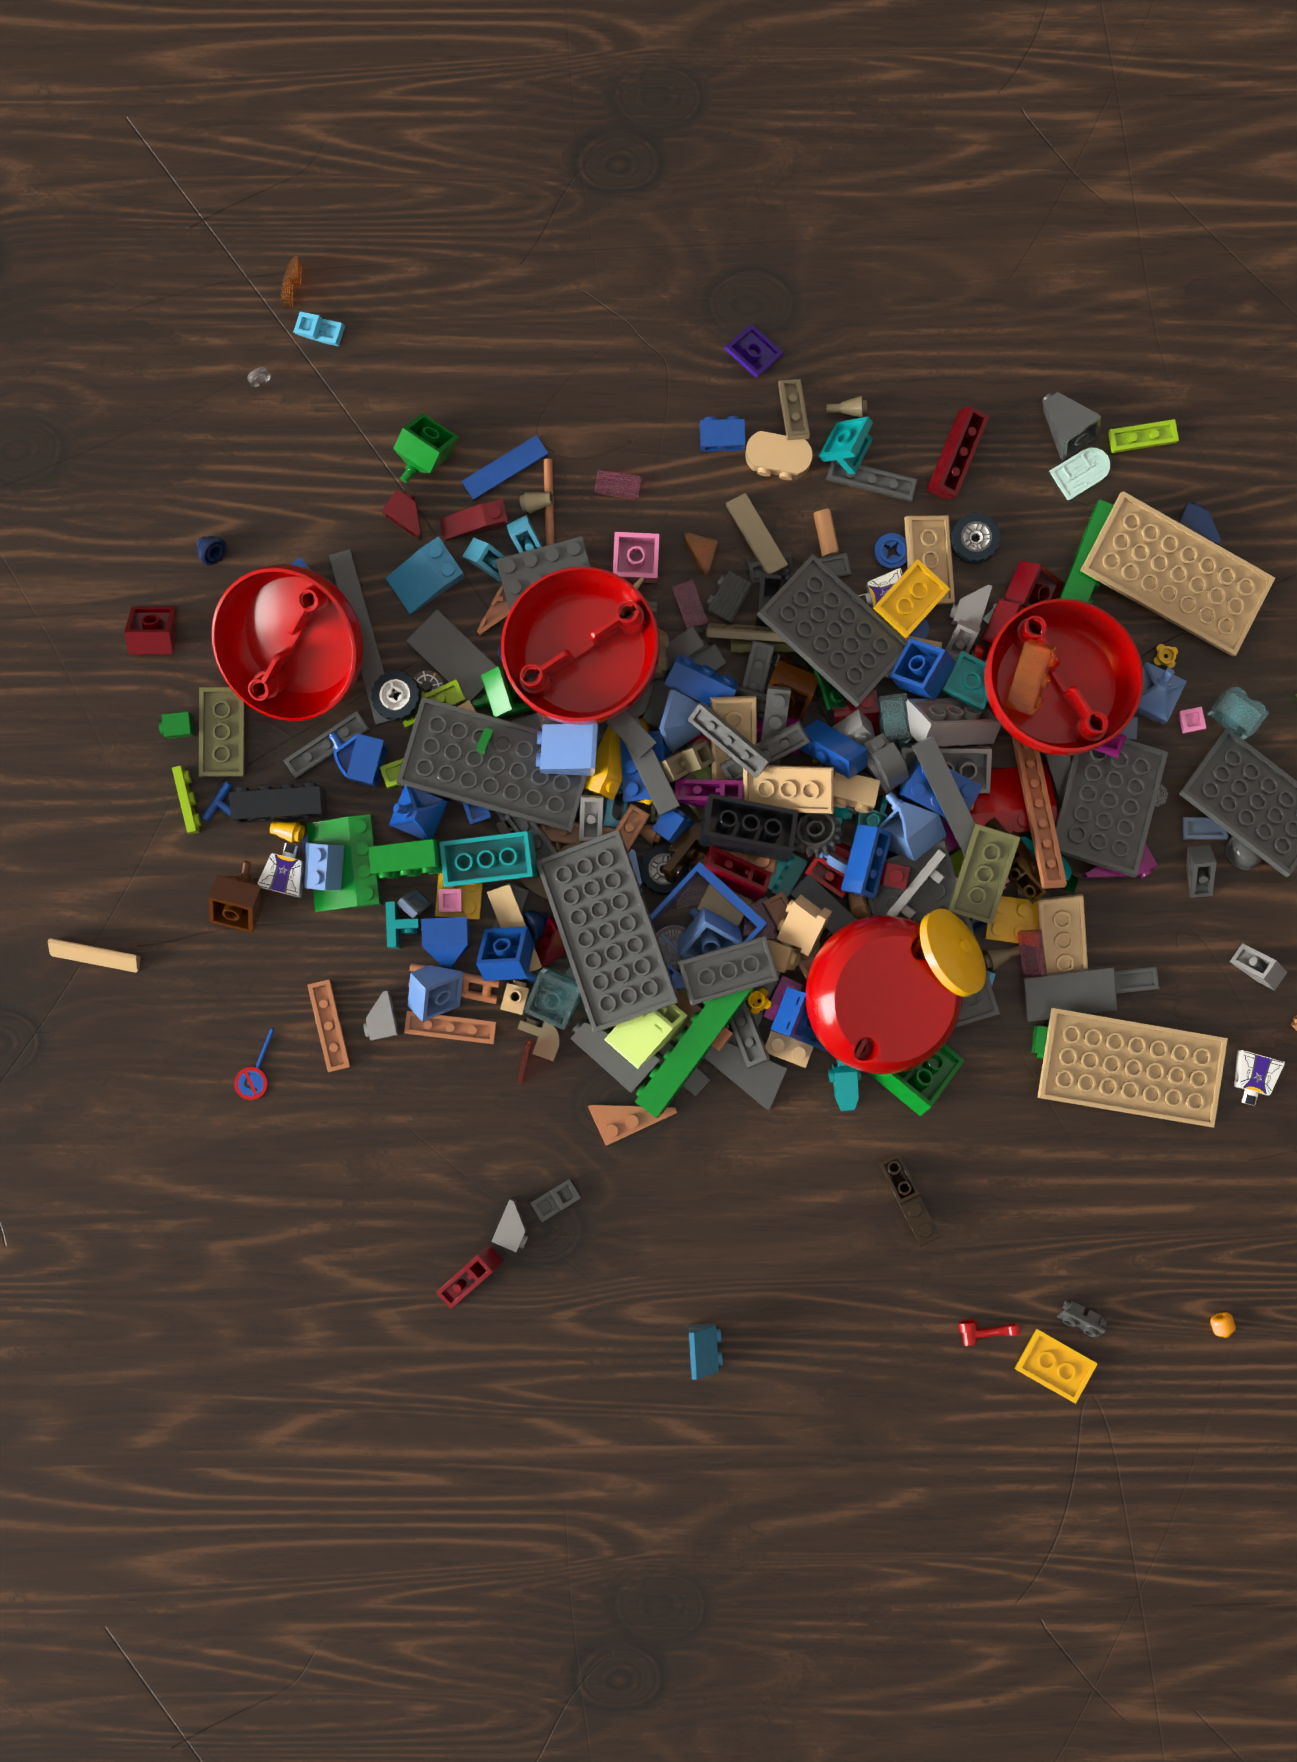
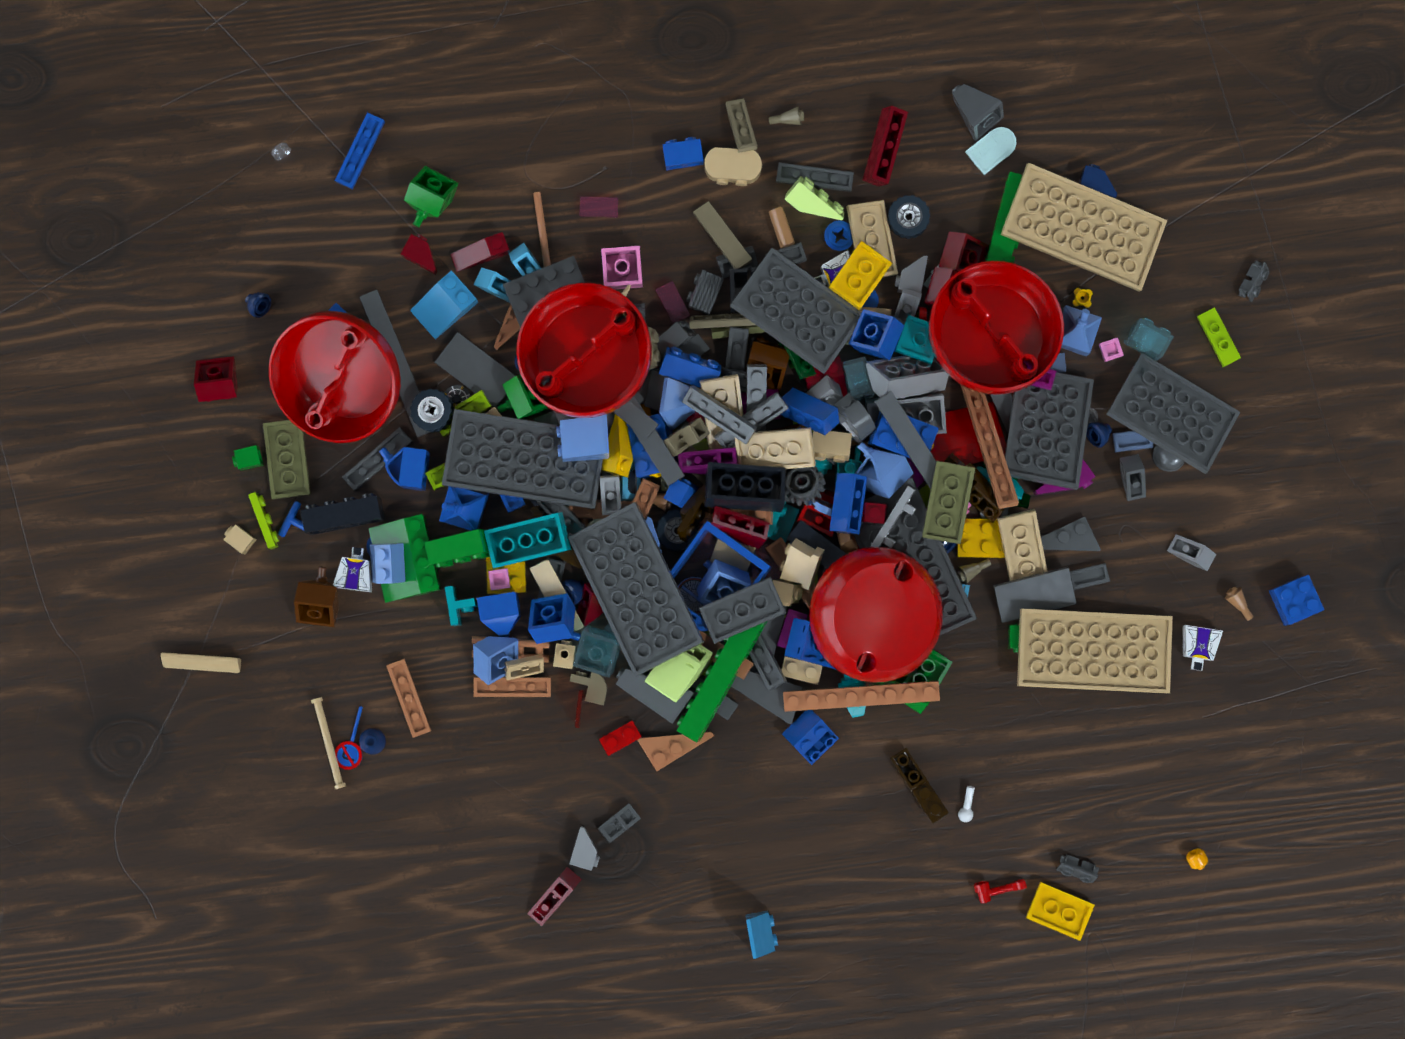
camera: 10 degrees left, 0 degrees up
yellow cone [270,821,305,844] -> none
clear orange slope [280,256,301,307] -> none
medium azure slope [293,312,345,347] -> none
light grey slope [363,991,399,1041] -> none
sand blue tile [397,890,432,919] -> none
blue tile [462,435,549,501] -> none
green tile [477,727,494,755] -> none
dark tan cone [520,491,554,514] -> none
clear orange slope [684,532,718,577] -> none
dark purple slope [724,323,784,378] -> none
yellow plate [747,988,772,1014] -> none
teal bracket [819,417,873,474] -> none
yellow dish [920,909,986,997] -> none
clear orange brick [1005,639,1057,715] -> none
clear pink tile [1018,930,1047,976] -> none
lime plate [1108,419,1179,453] -> none
none -> tan brick [224,525,257,555]
none -> tan bar [311,697,346,789]
none -> blue plate [335,112,385,190]
none -> dark blue brick [359,728,386,755]
none -> tan tile [505,654,544,680]
none -> red plate [599,720,642,756]
none -> blue slope [782,710,839,765]
none -> nougat plate [783,681,940,712]
none -> yellowish green slope [785,176,844,220]
none -> white bar [958,786,975,822]
none -> dark grey wing [1041,517,1101,551]
none -> dark blue brick [1086,422,1112,448]

